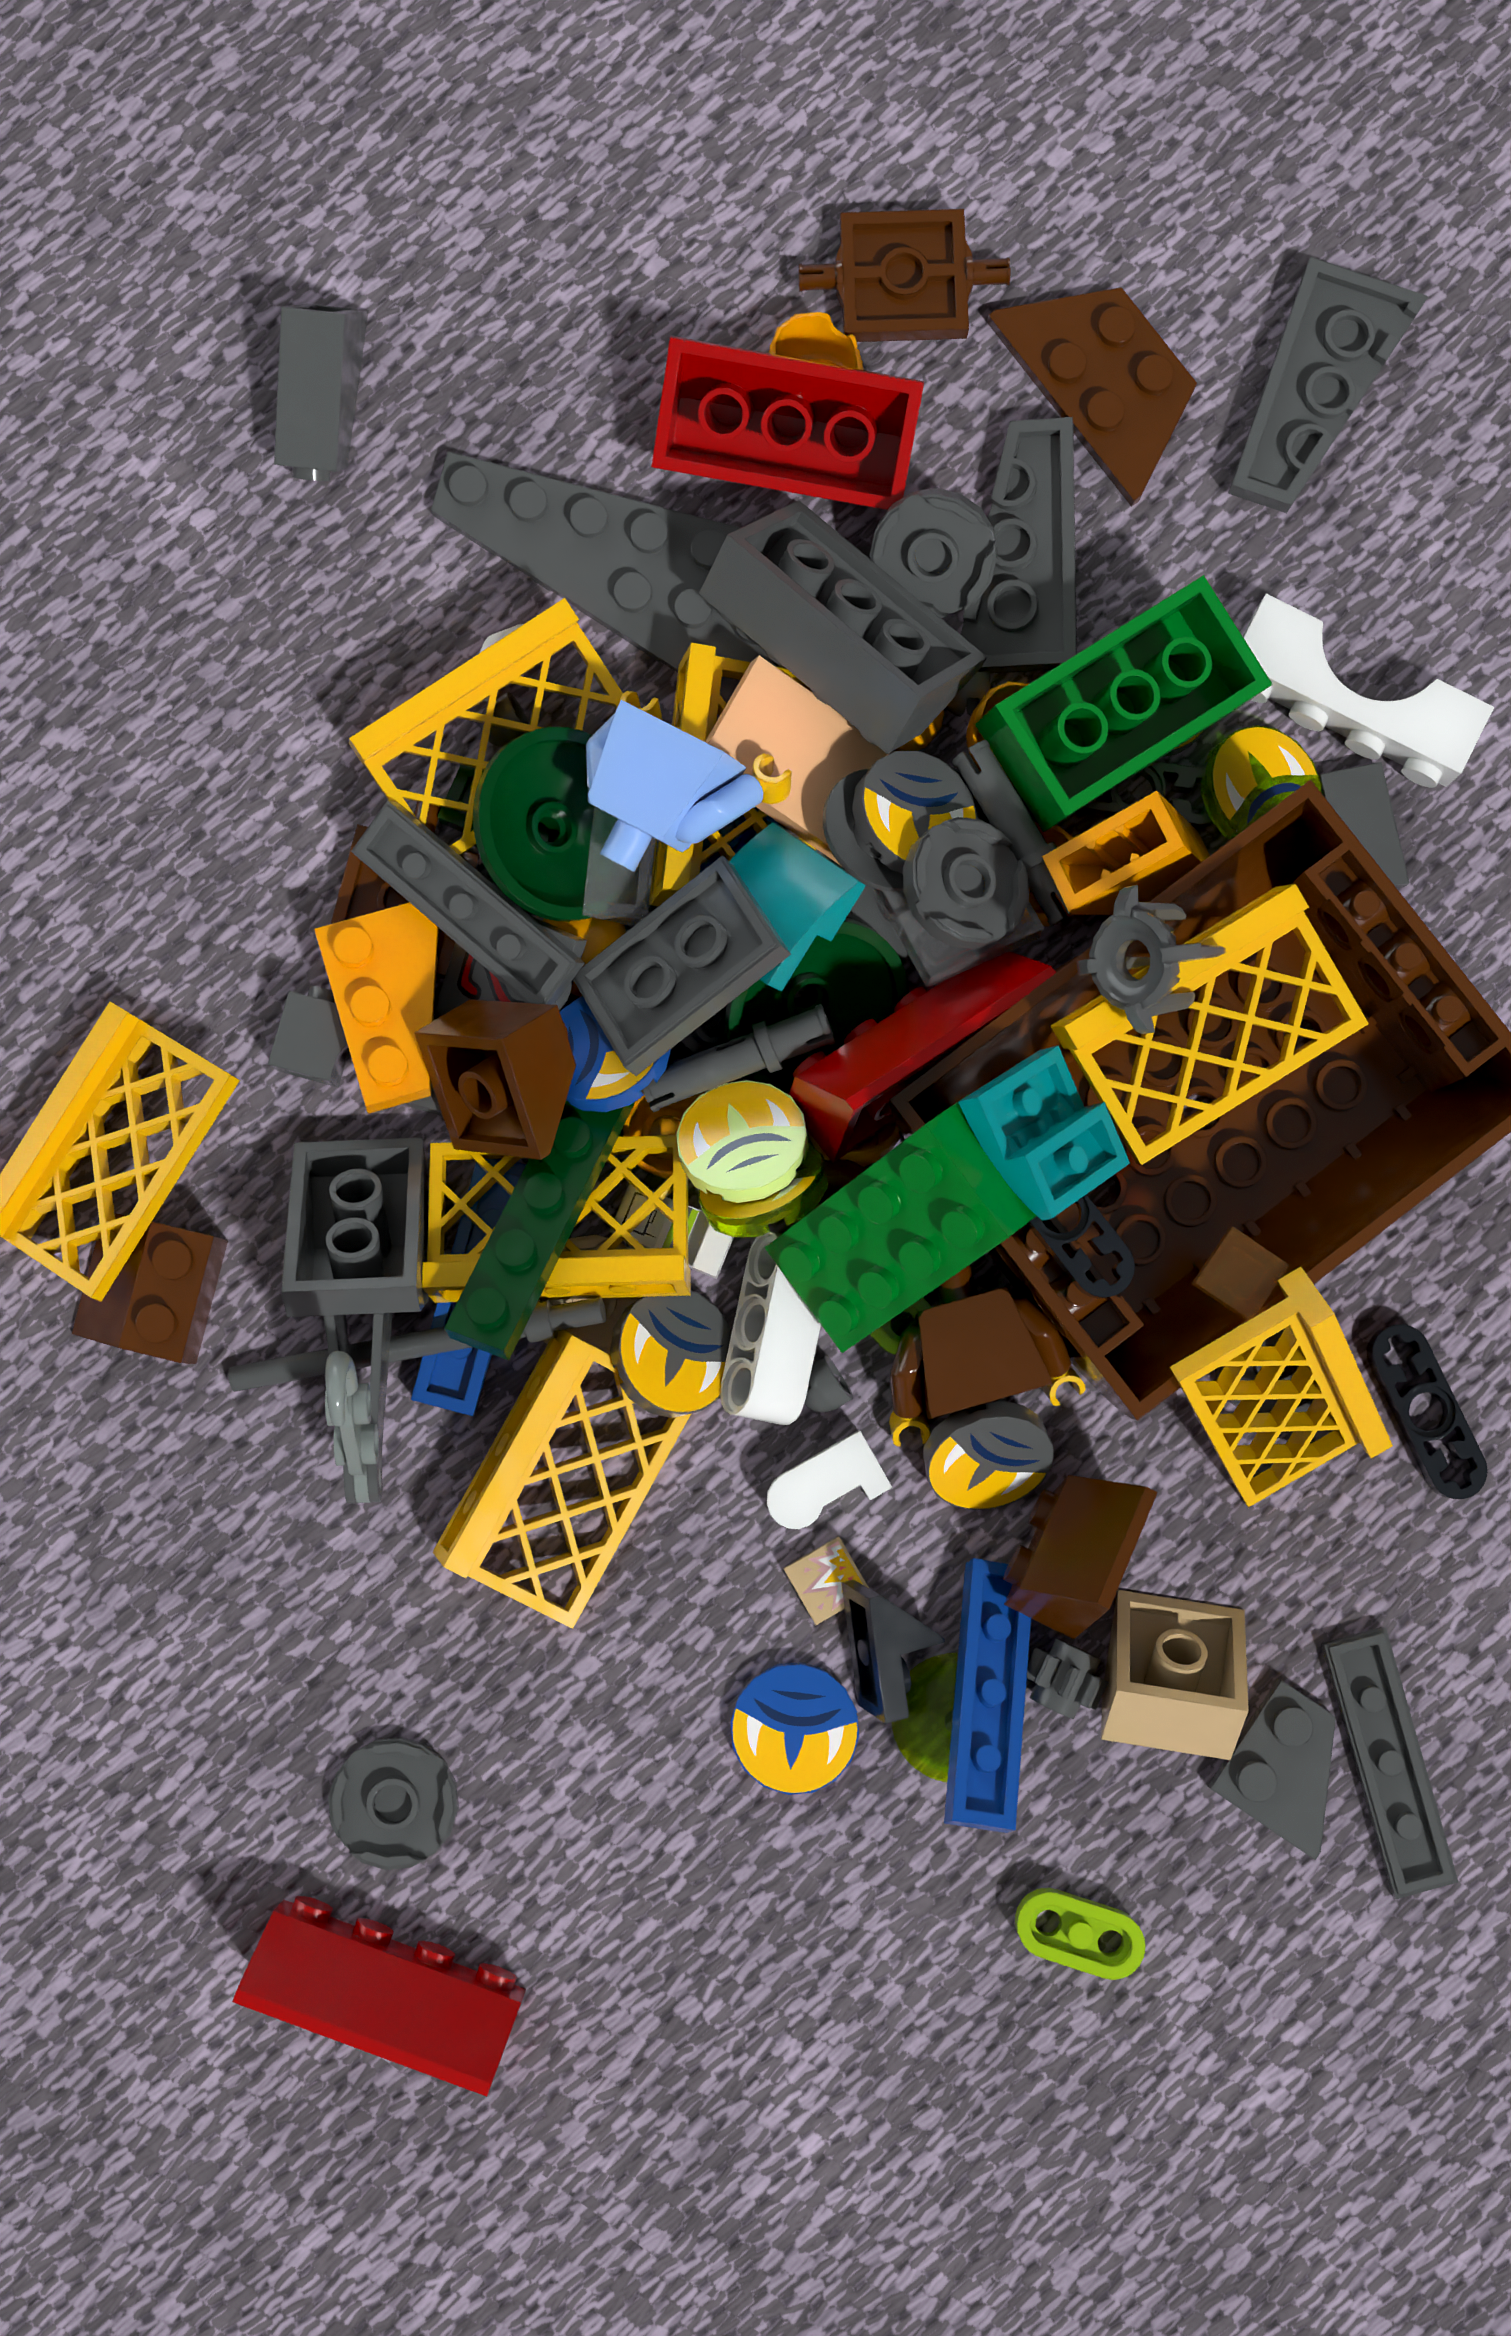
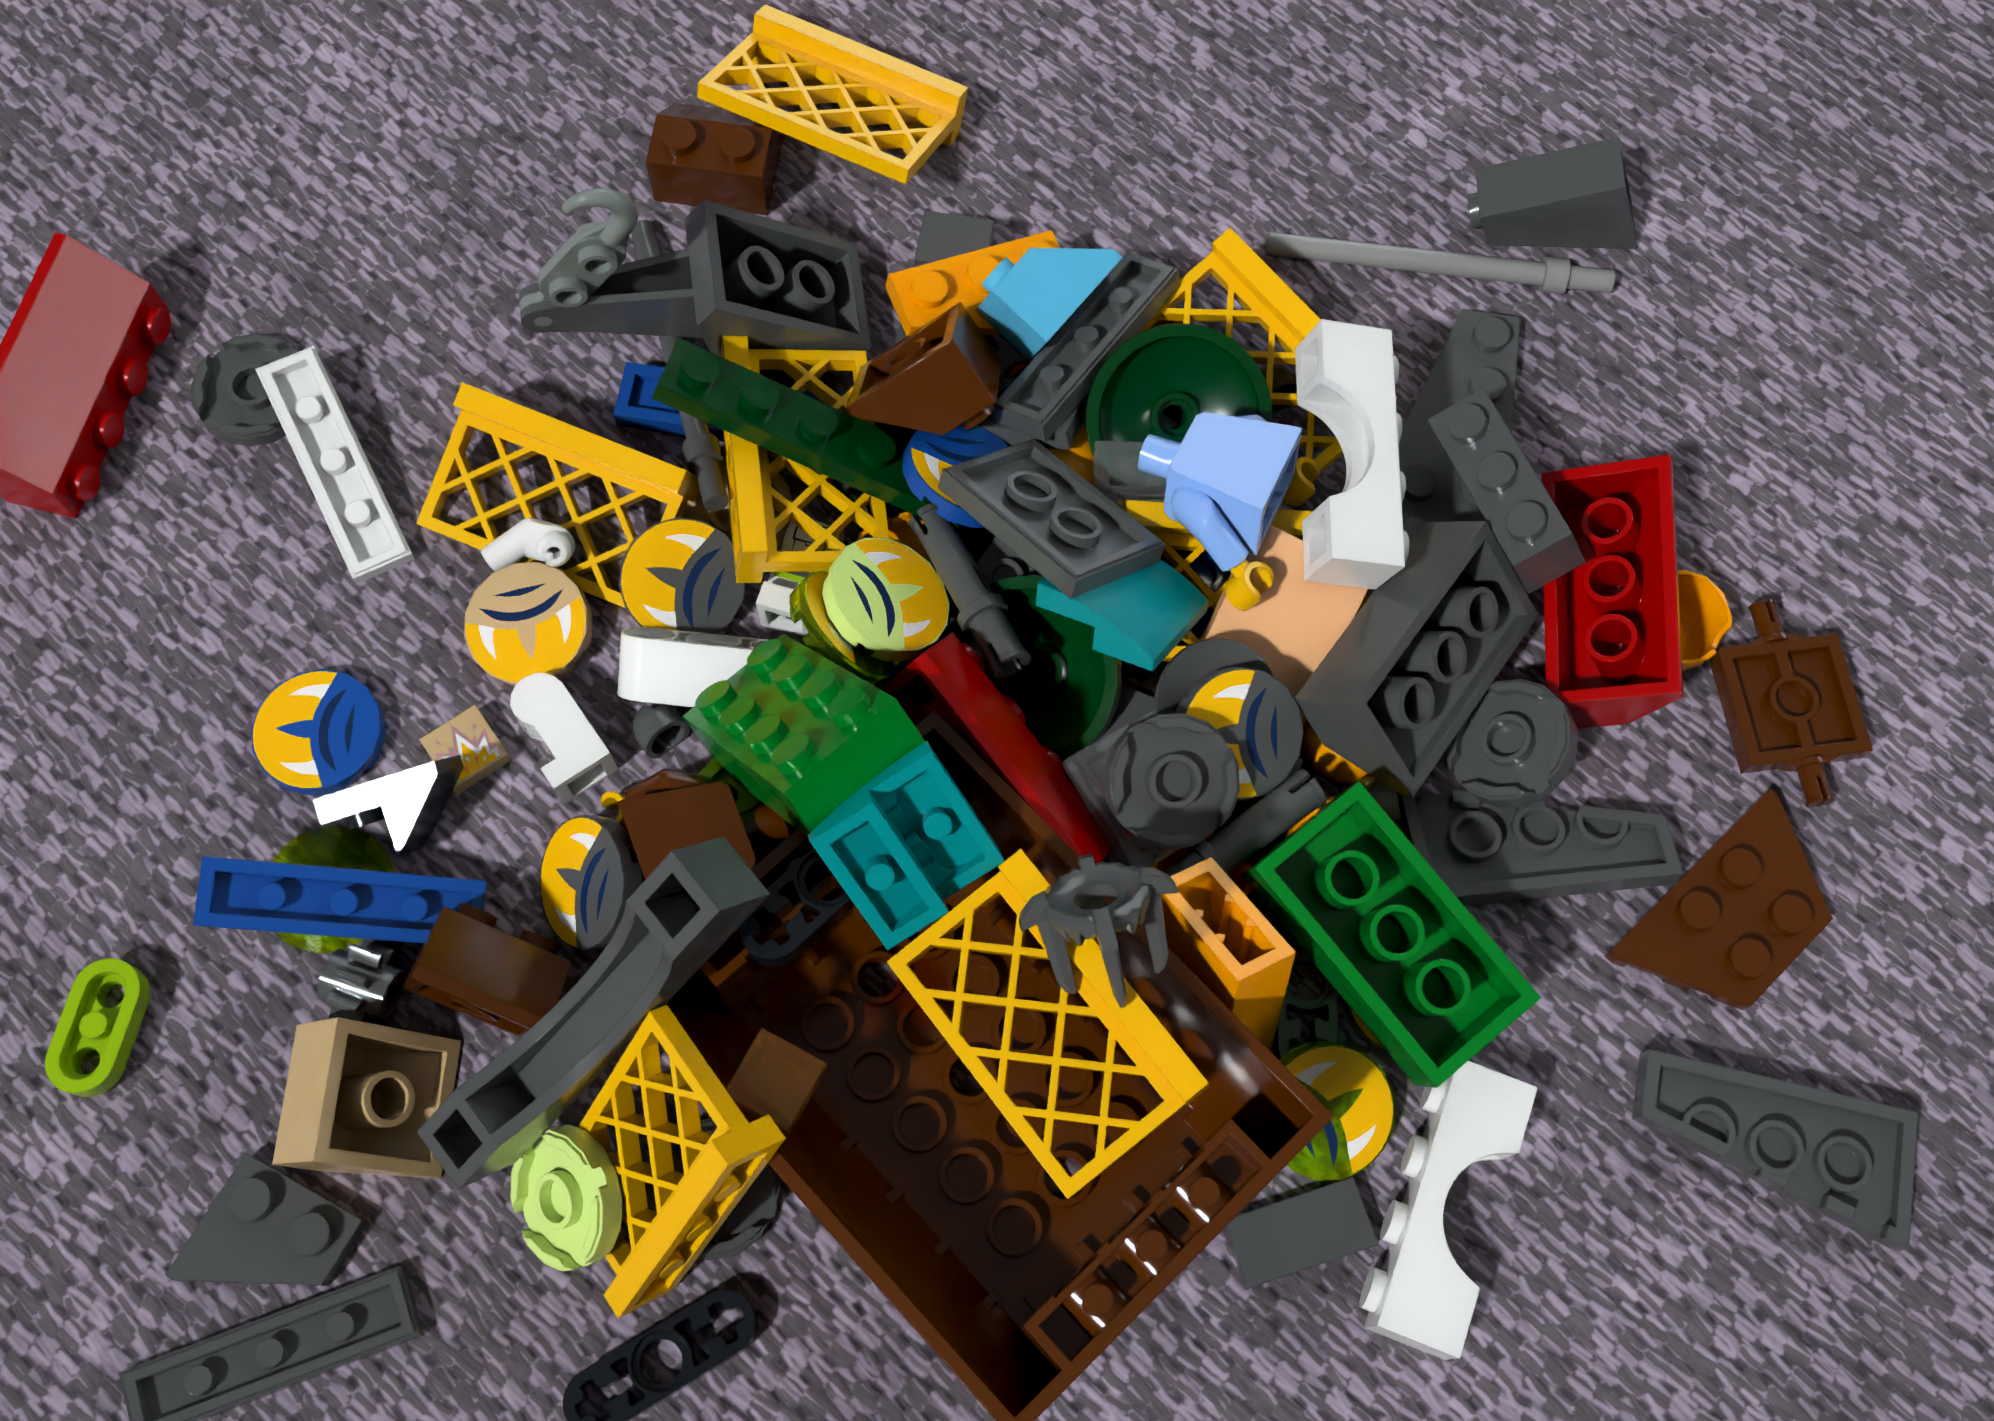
camera: 80 degrees right, 15 degrees down
none -> white tile [255,346,415,584]
none -> dark grey arch [417,836,770,1189]
none -> tile [464,562,593,686]
none -> white arm [481,518,575,572]
none -> yellowish green tile [510,1124,622,1272]
none -> medium azure slope [975,248,1123,361]
none -> light grey bar [1265,232,1615,294]
none -> white arch [1295,319,1409,590]
none -> dark grey arch [1427,387,1586,594]

